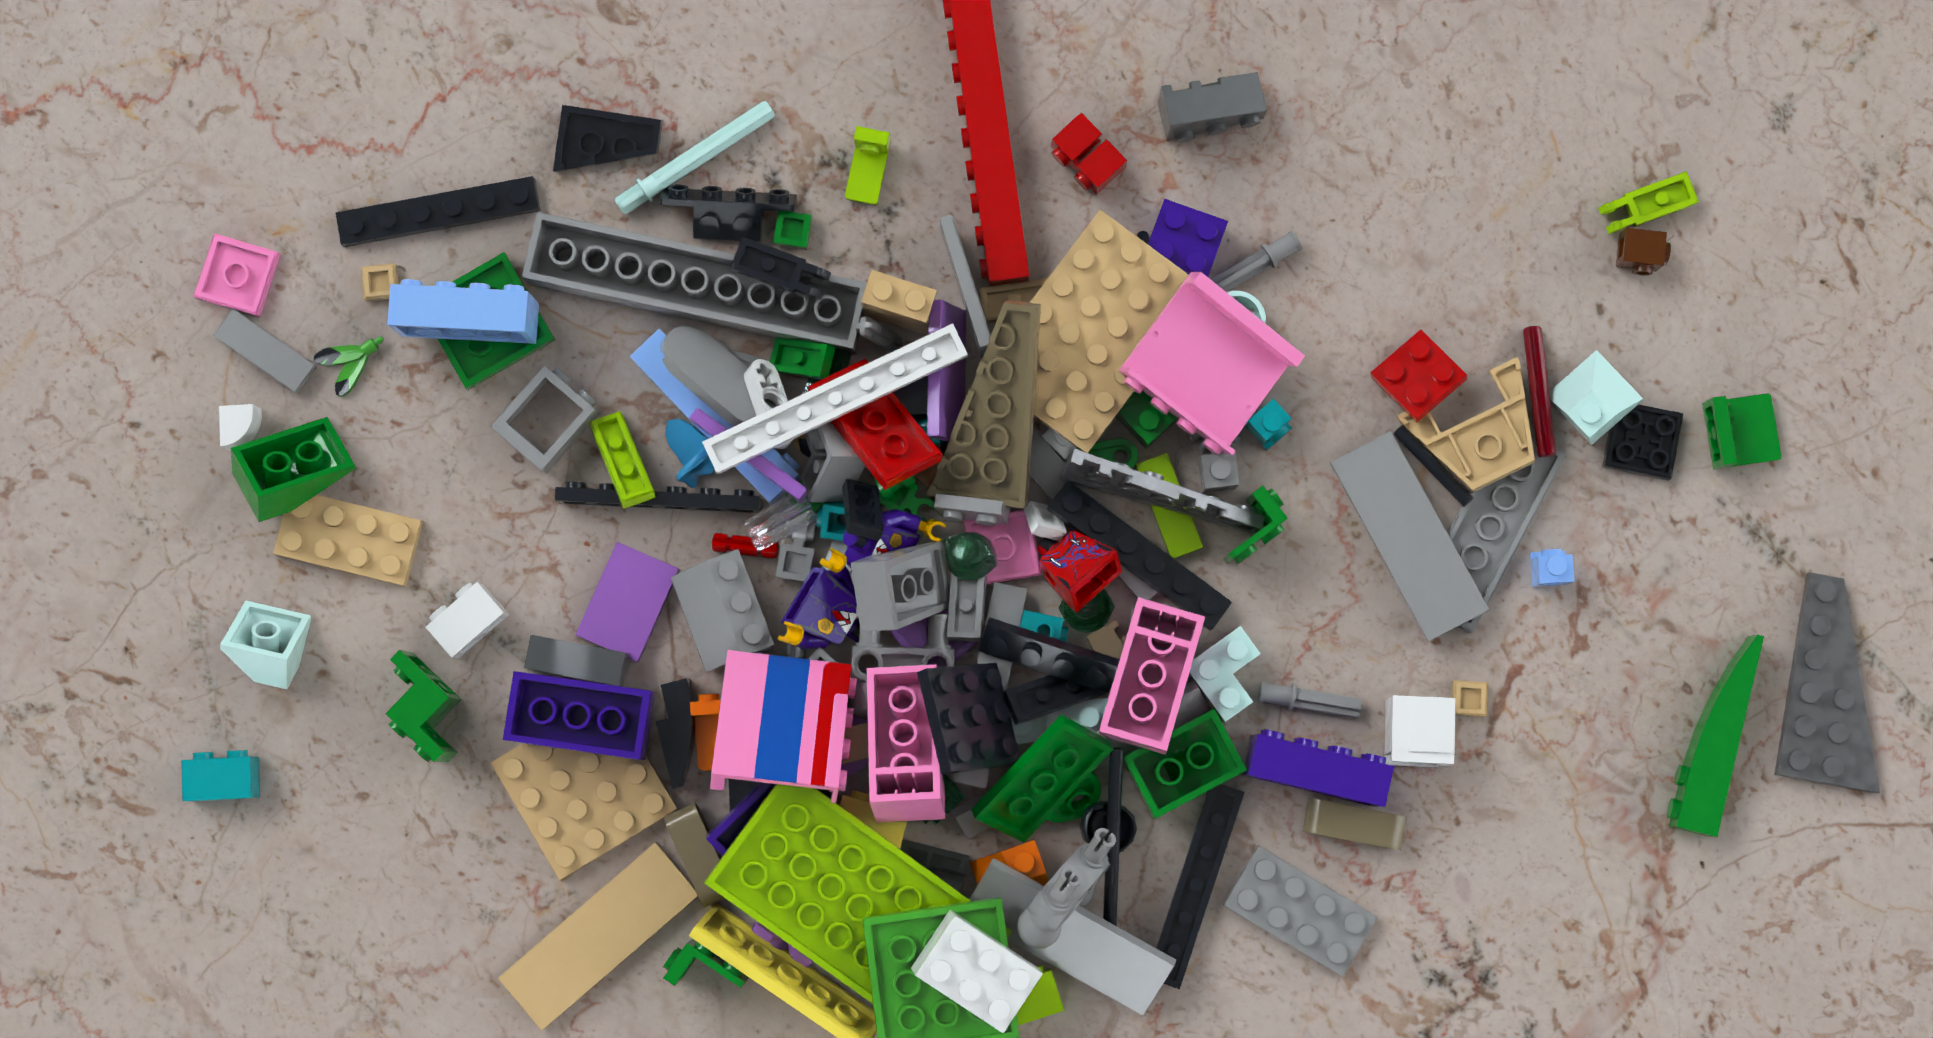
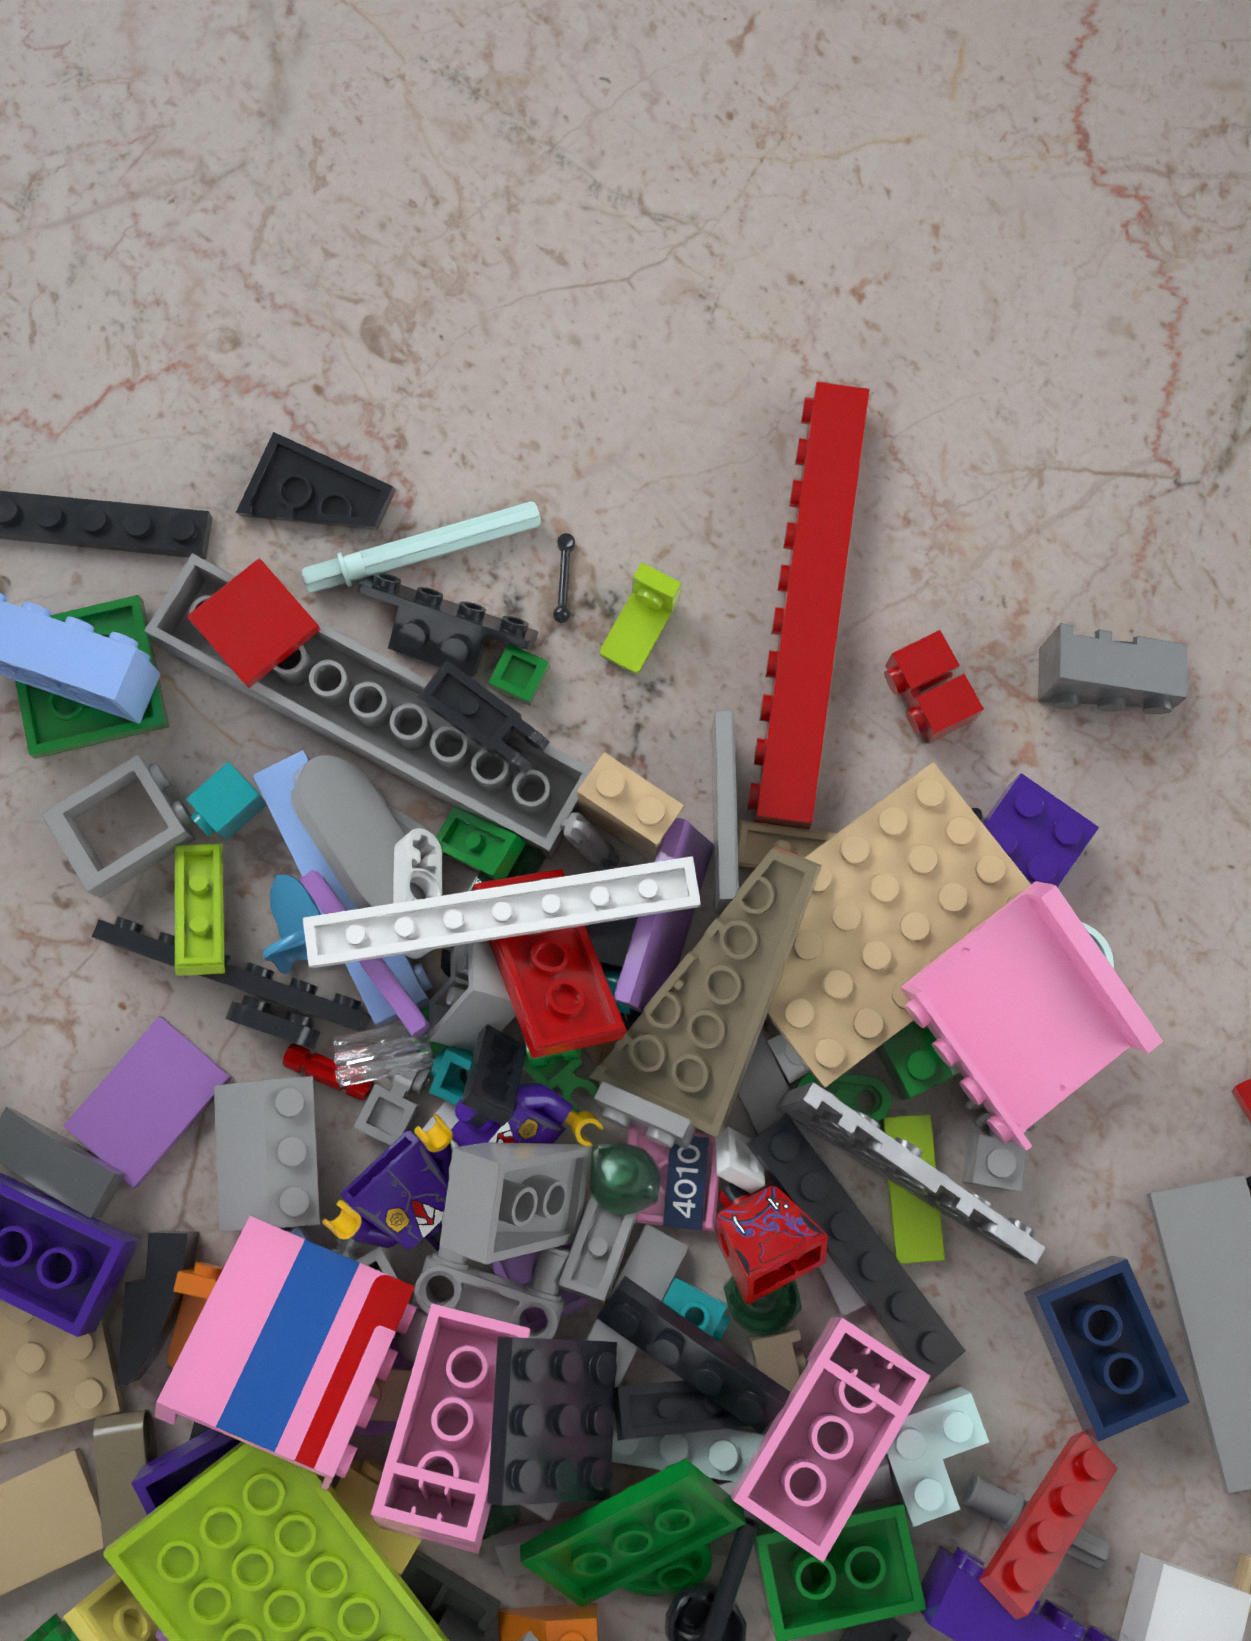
camera: 10 degrees right, 5 degrees down
light grey axle [1210,231,1302,292] -> none
green bracket [1223,485,1288,565] -> none
teal brick [1245,398,1293,451] -> none
none -> teal brick [186,761,267,840]
none -> red tile [187,557,321,689]
none -> black plate [225,995,321,1050]
none -> black hinge [553,533,575,623]
none -> dark blue sticker [663,1136,709,1230]
none -> red plate [978,1431,1118,1620]
none -> dark blue brick [1024,1256,1190,1441]

